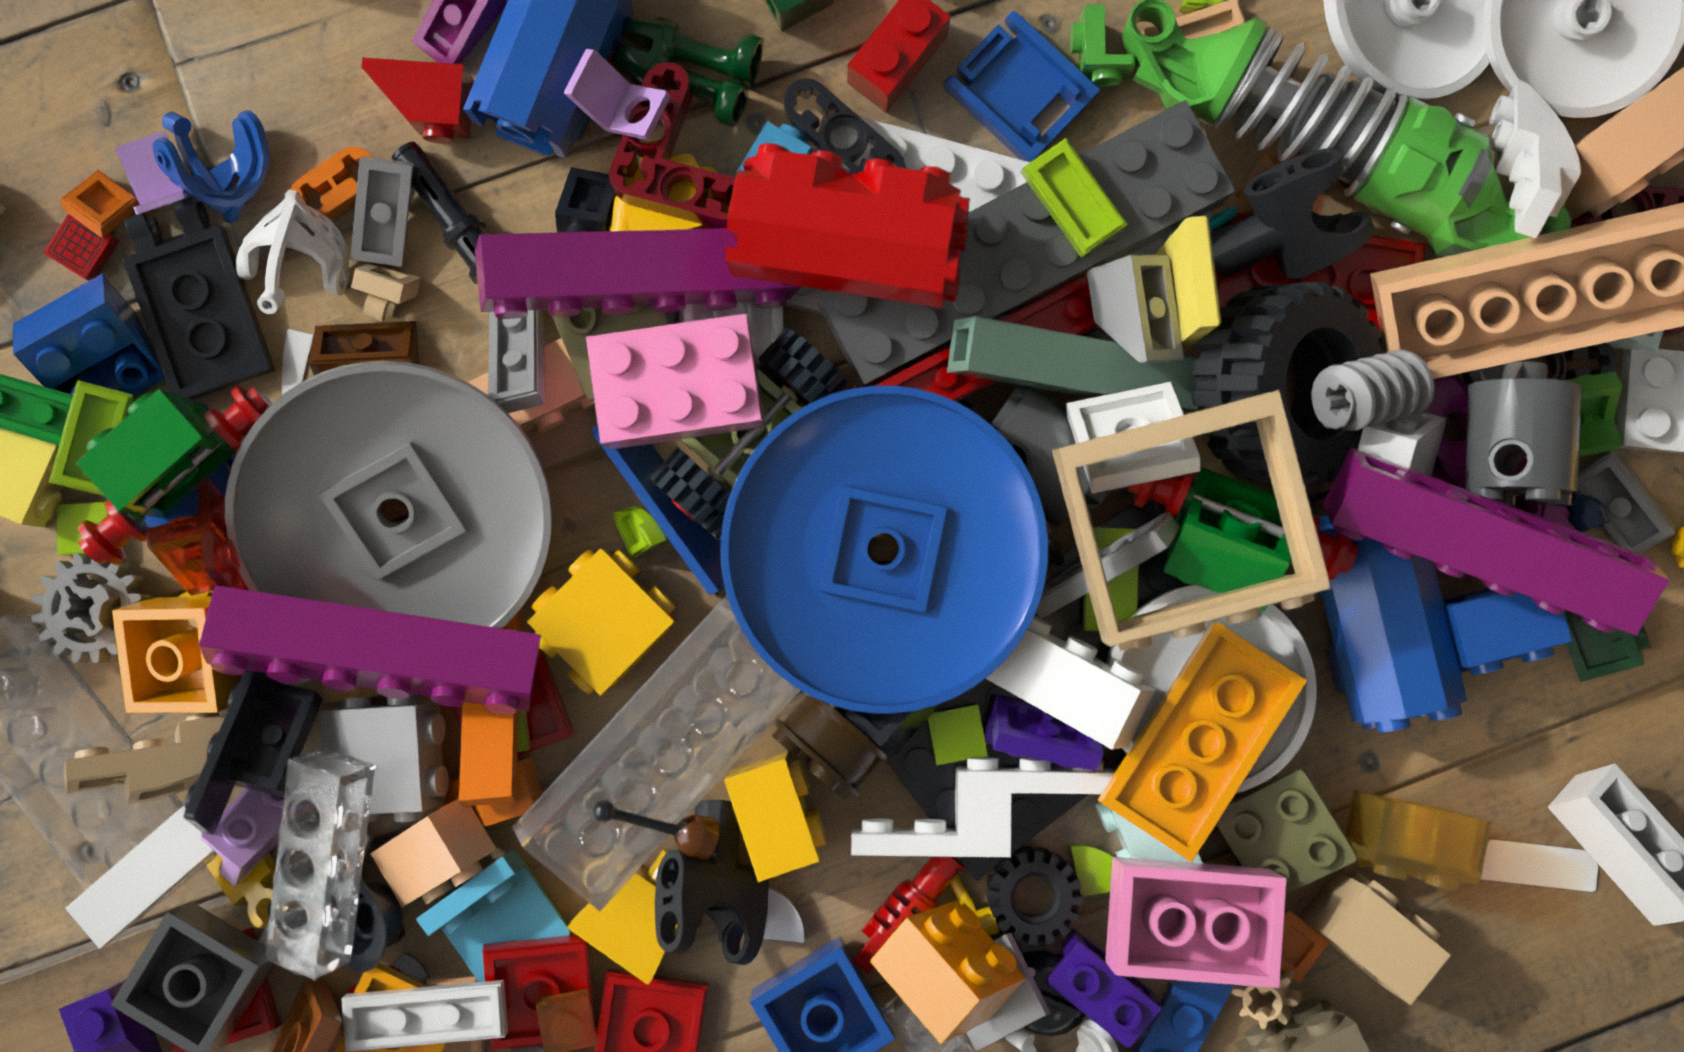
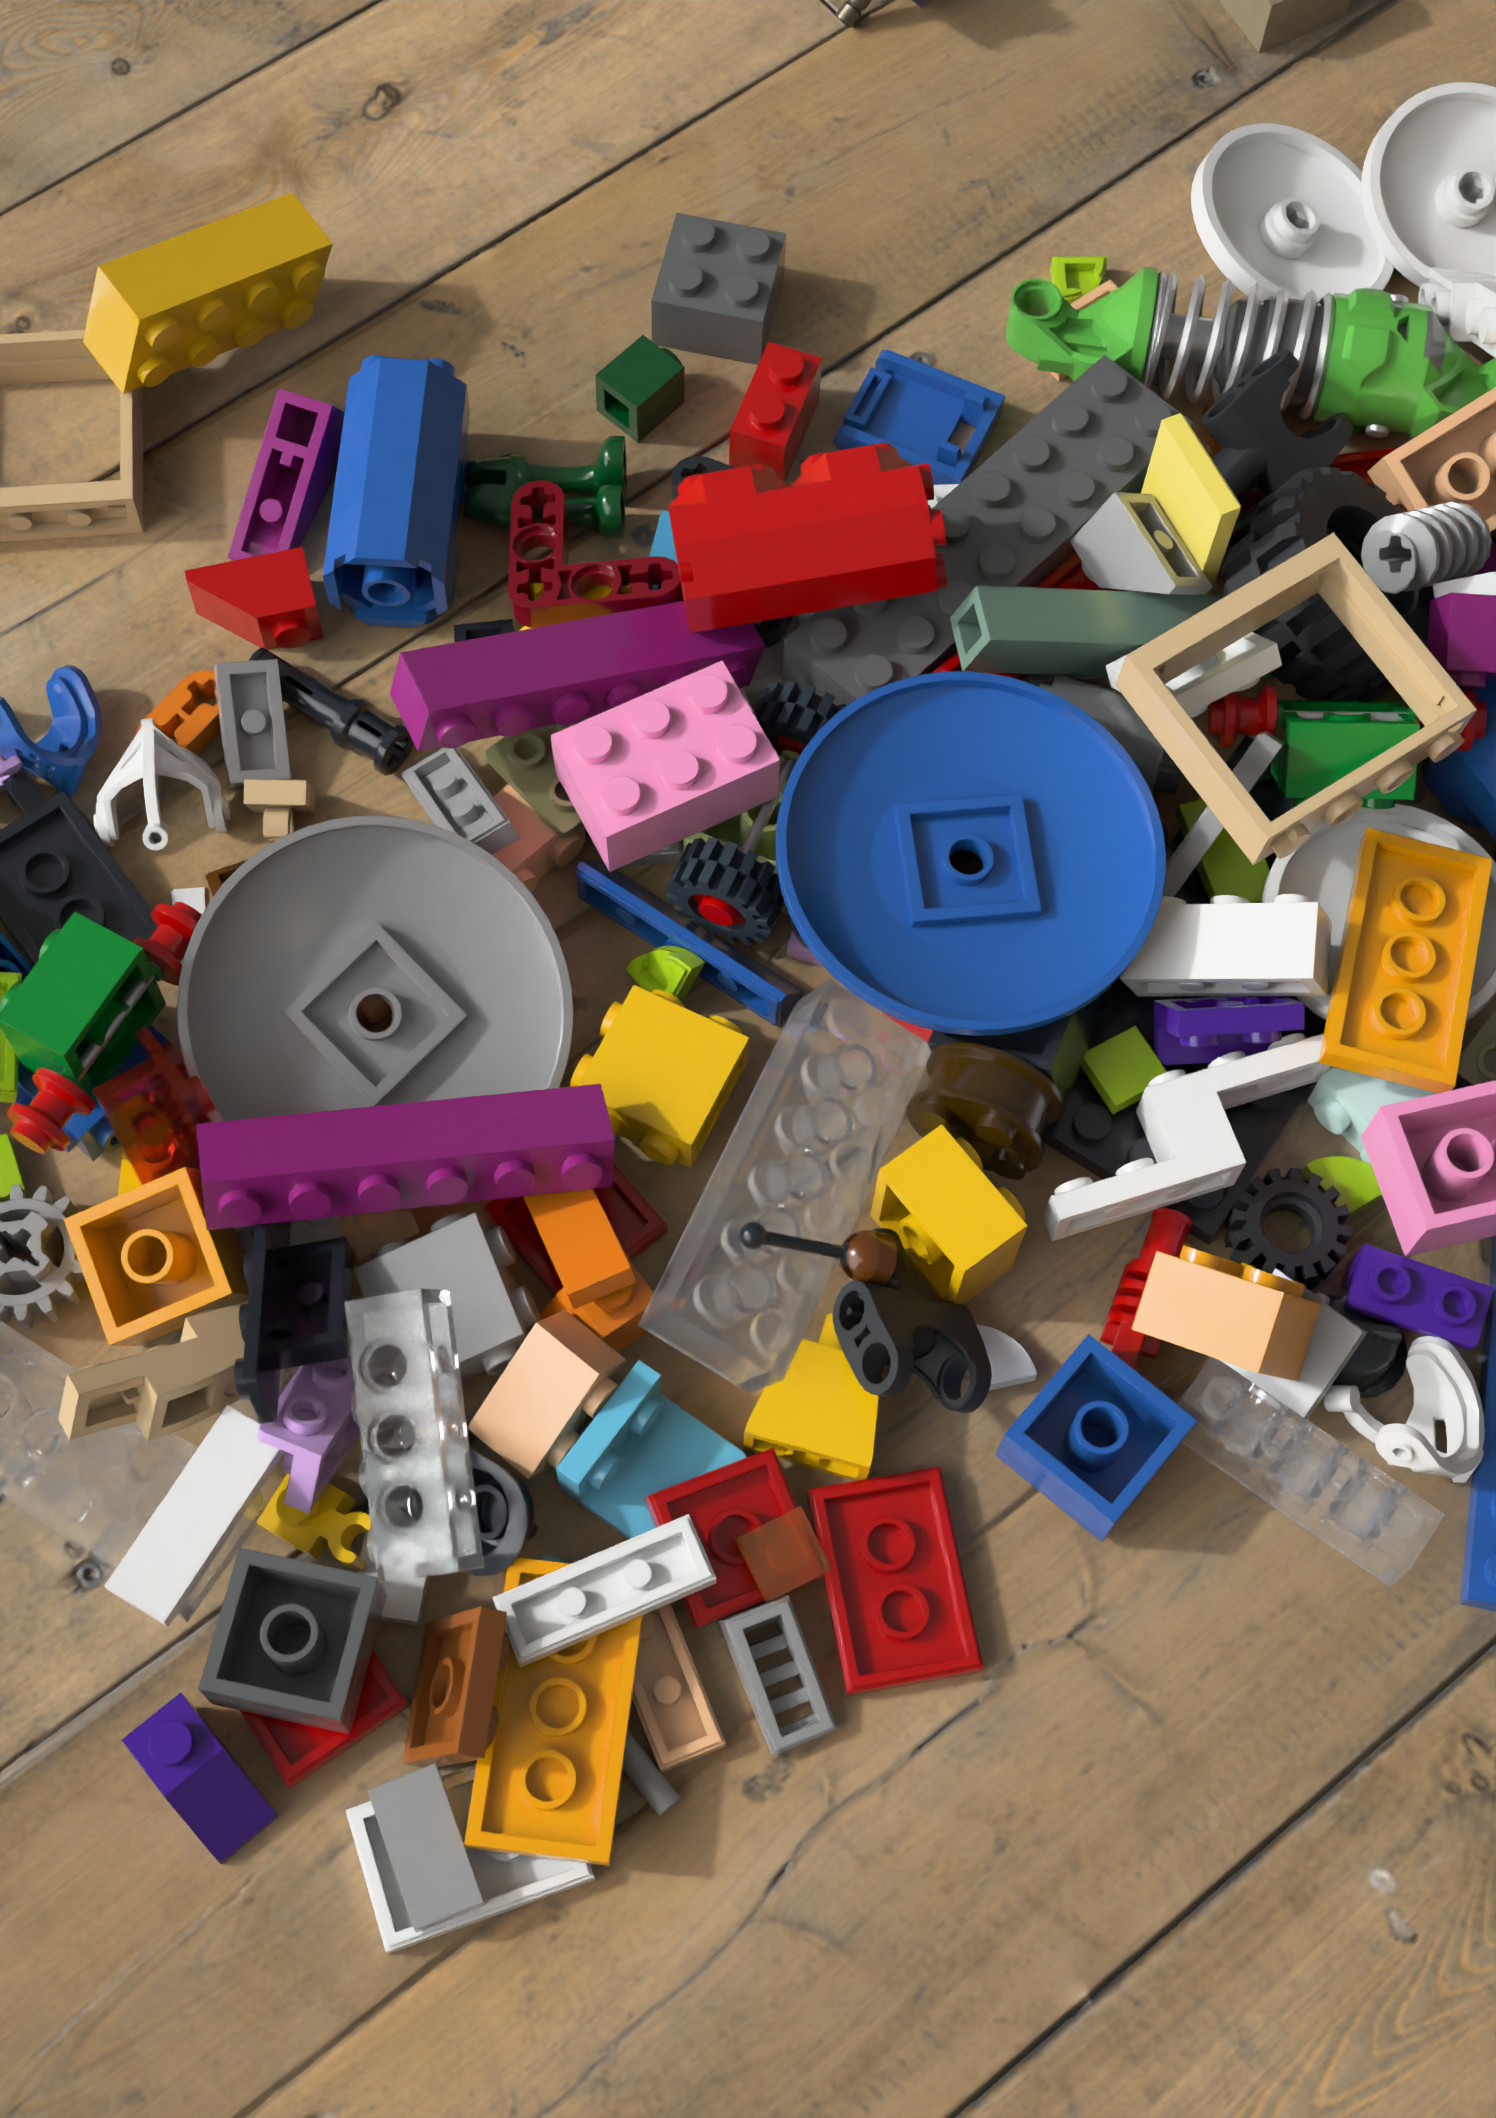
camera: 20 degrees left, 20 degrees down
lavender bracket [564,49,671,140] -> none
lime tile [1020,138,1127,258] -> none
bright green bracket [1070,4,1135,87] -> none

